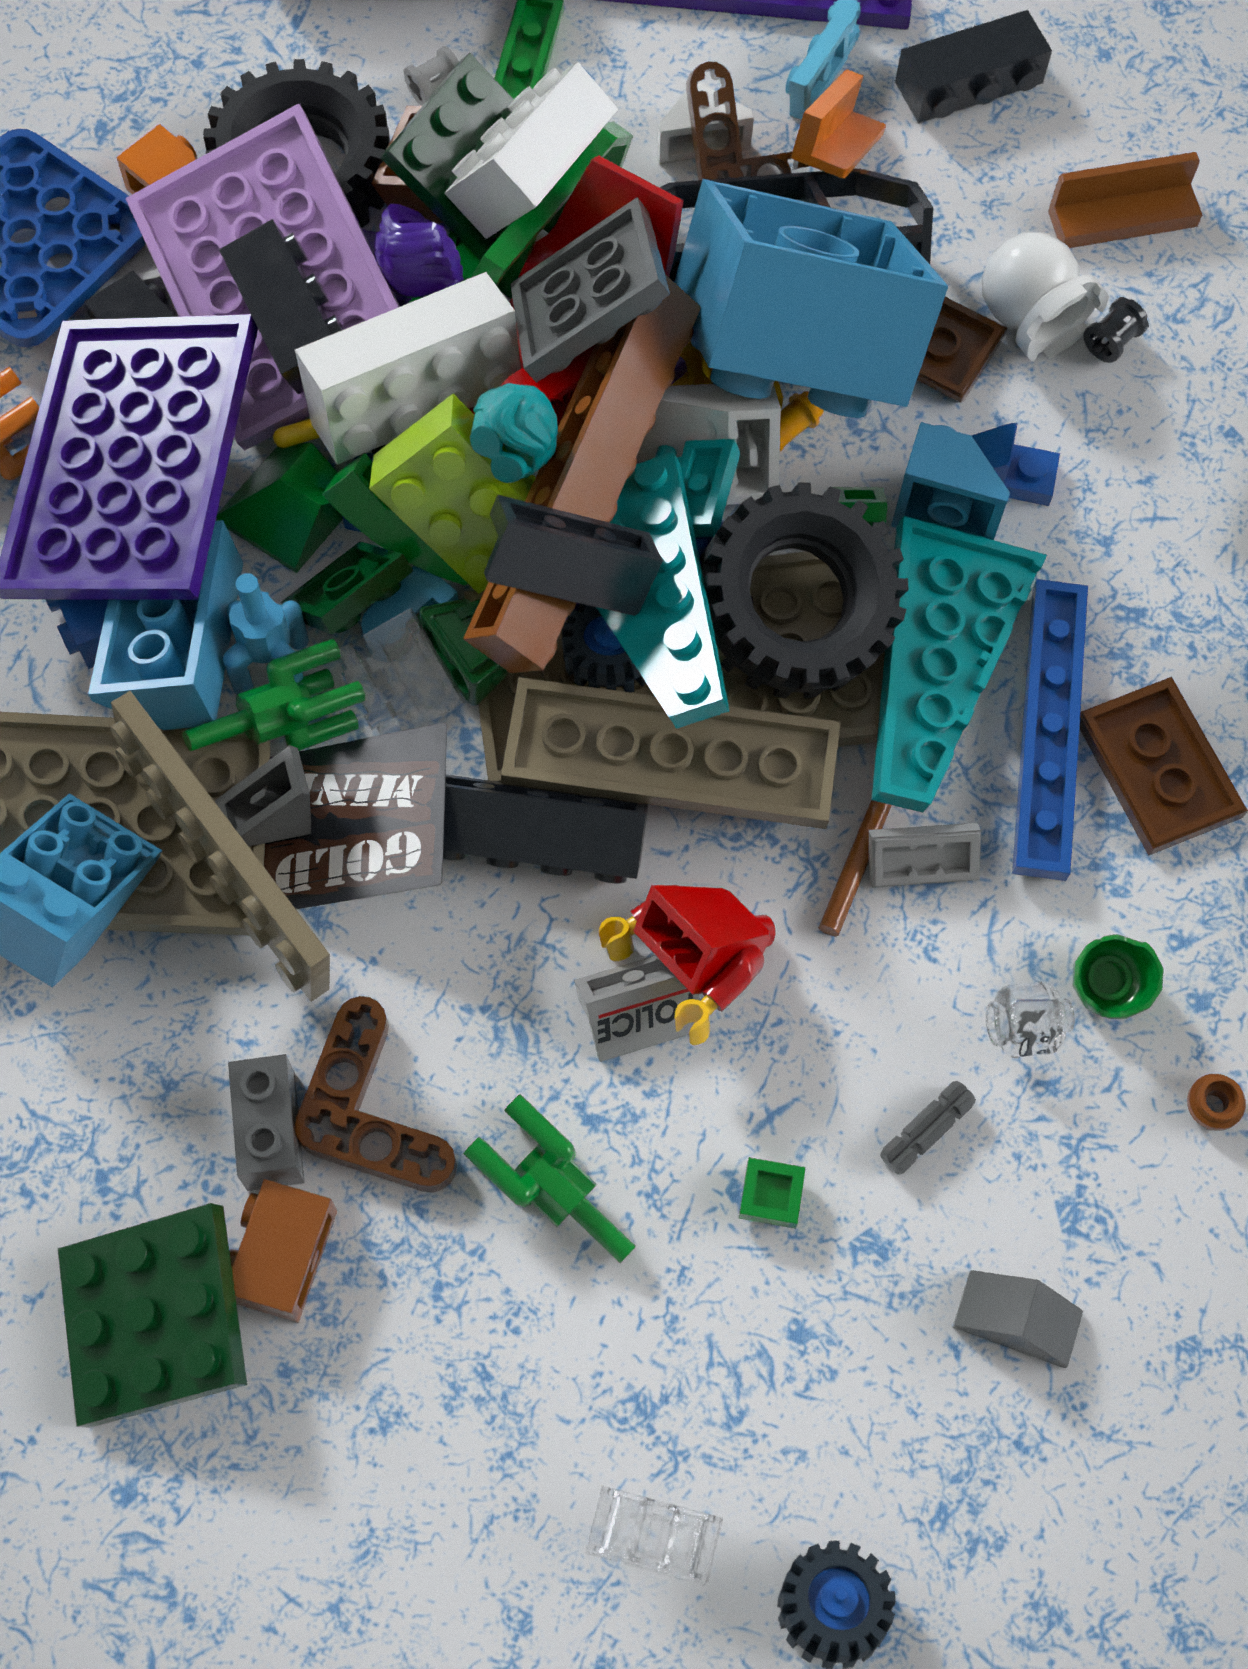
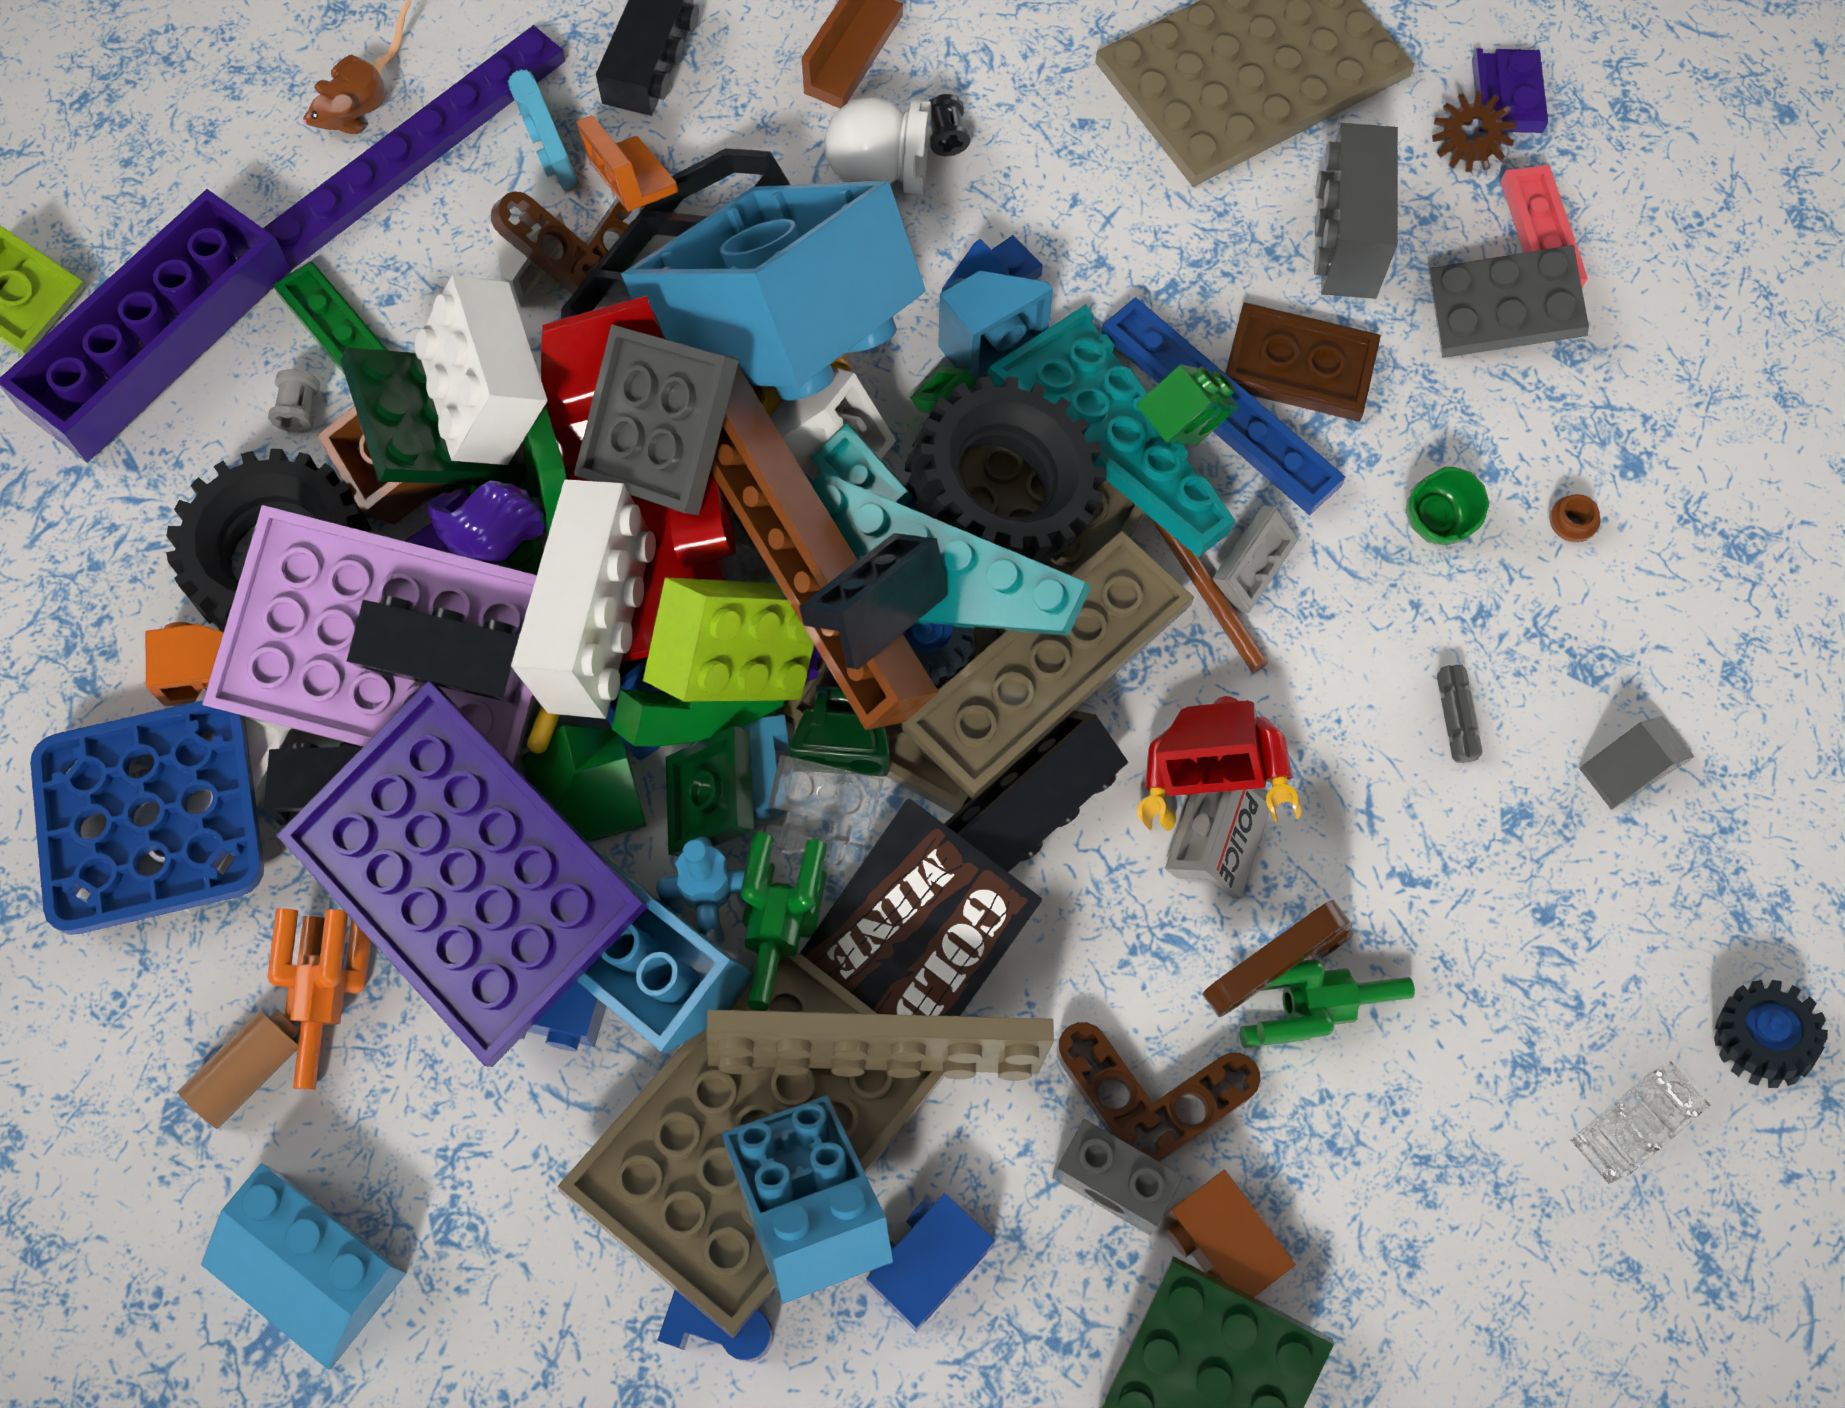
camera: 50 degrees left, 0 degrees up
dark grey slope [215,745,311,847] -> none
teal hair [470,383,558,483] -> none
green plate [738,1157,806,1229] -> none
clear head [986,981,1075,1058] -> none
none -> blue brick [866,1193,995,1332]
none -> green brick [1136,364,1240,446]
none -> reddish brown beam [1202,900,1354,1018]

